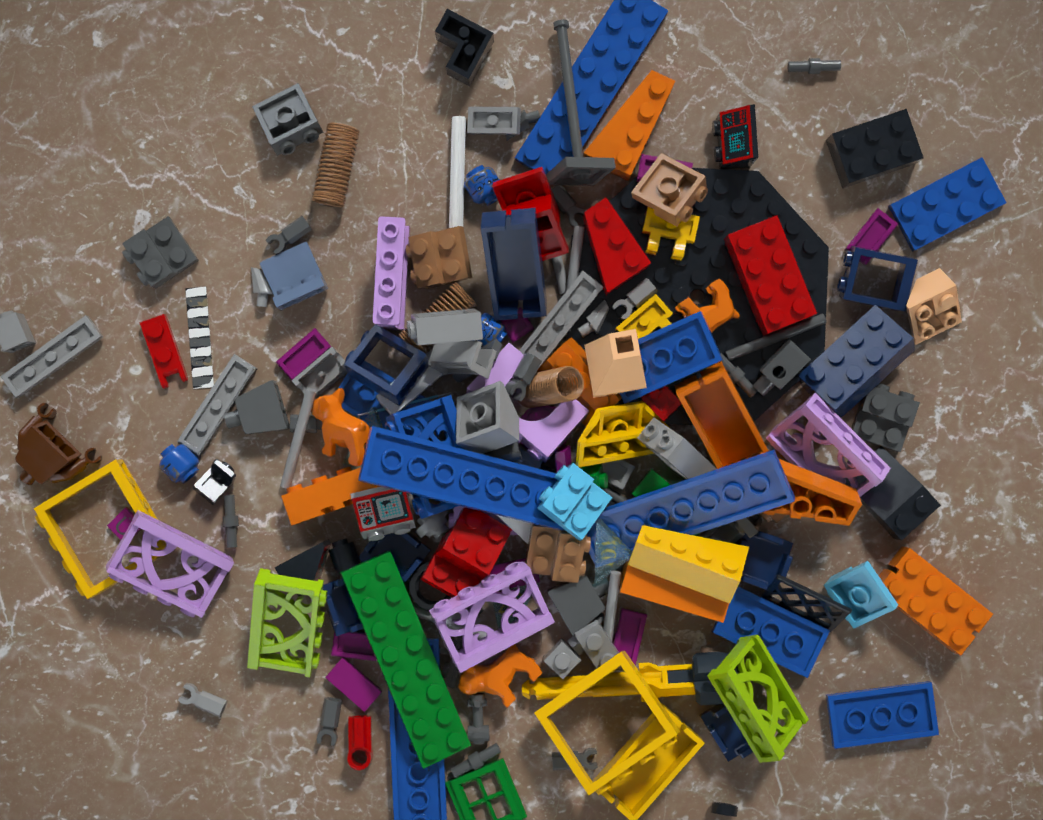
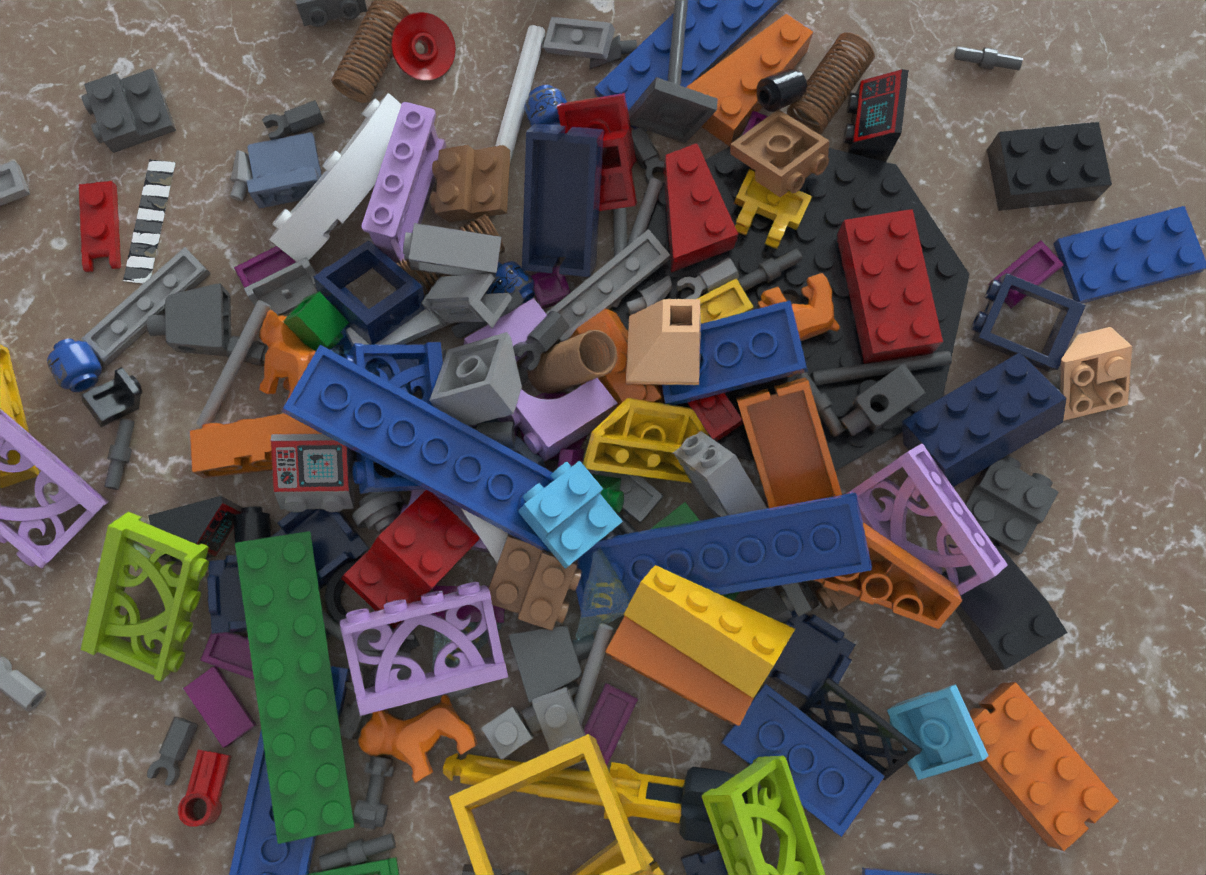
camera: 15 degrees right, 10 degrees down
none -> white brick [269,93,401,262]
none -> green brick [283,291,349,351]
none -> red dish [391,12,456,81]
none -> dark grey bar [738,248,803,292]
none -> black brick [757,69,807,112]
none -> medium nougat piece [787,32,875,135]

